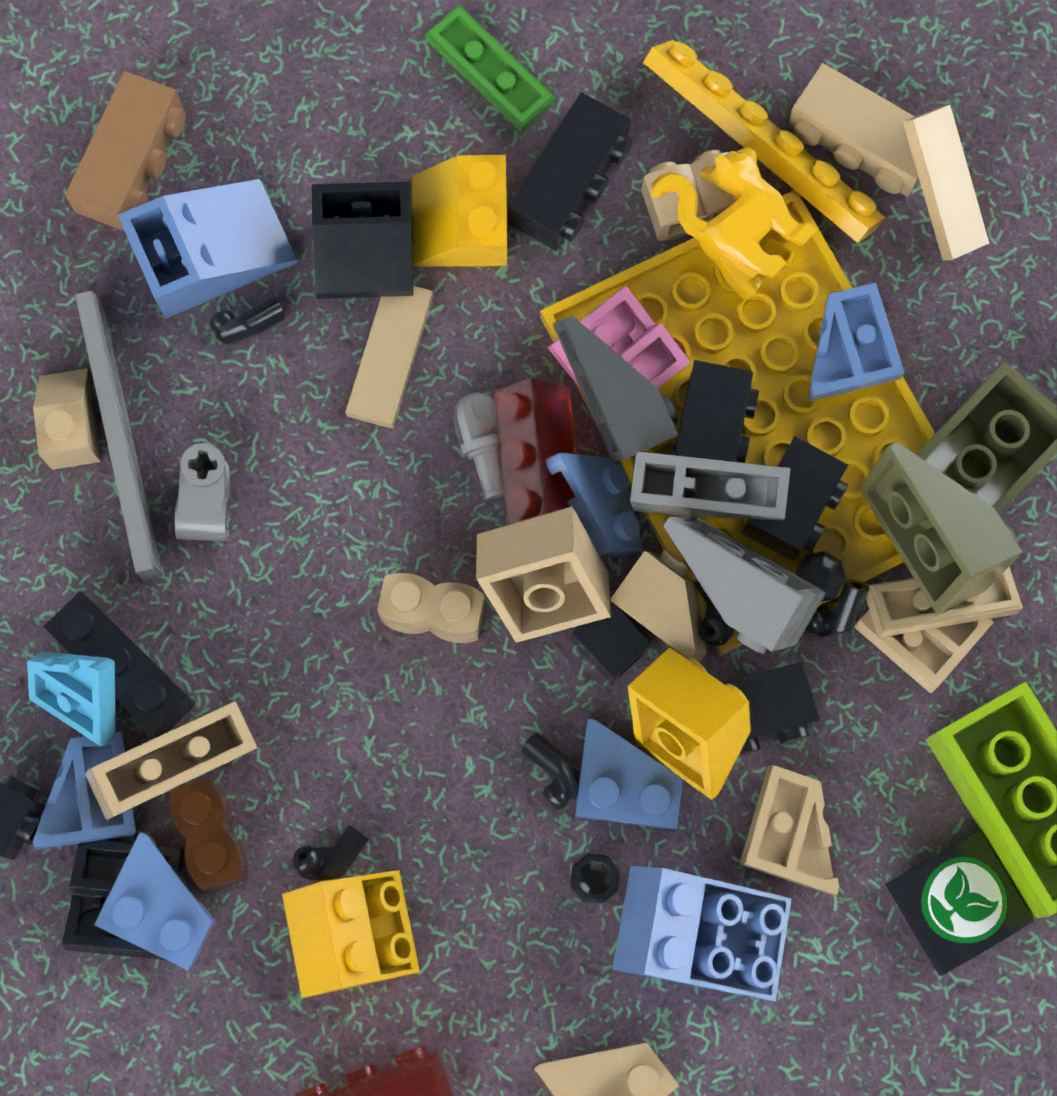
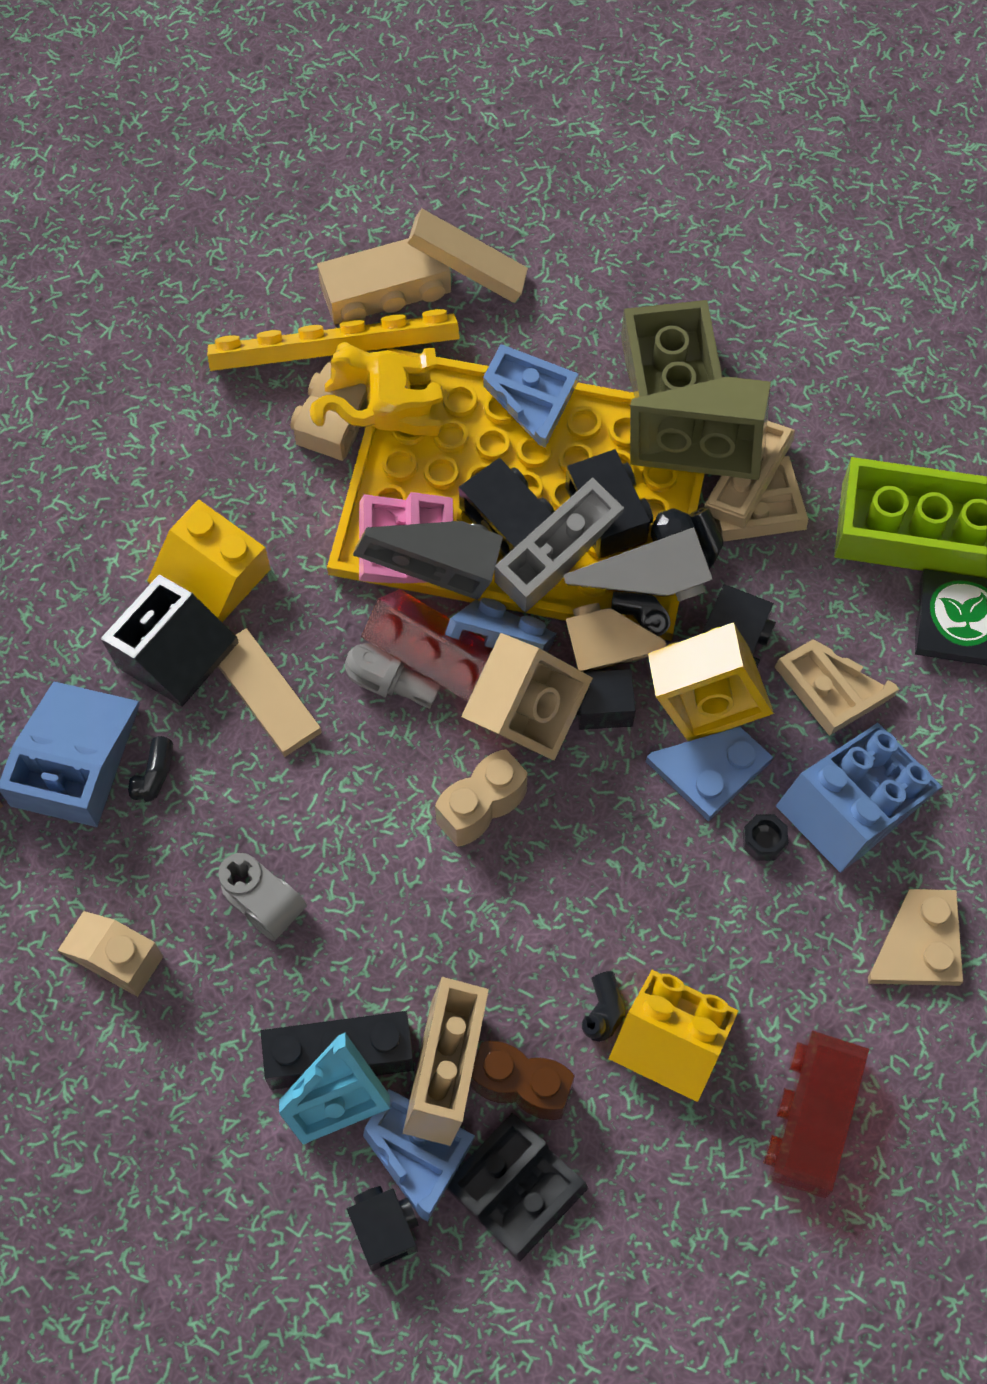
camera: 50 degrees left, 10 degrees down
light grey tile [75,290,163,582] -> none
medium blue wing [94,832,215,971] -> none
bright green tile [425,5,556,133] -> none
black brick [508,92,633,251] -> none
black arm [522,733,579,809] -> none

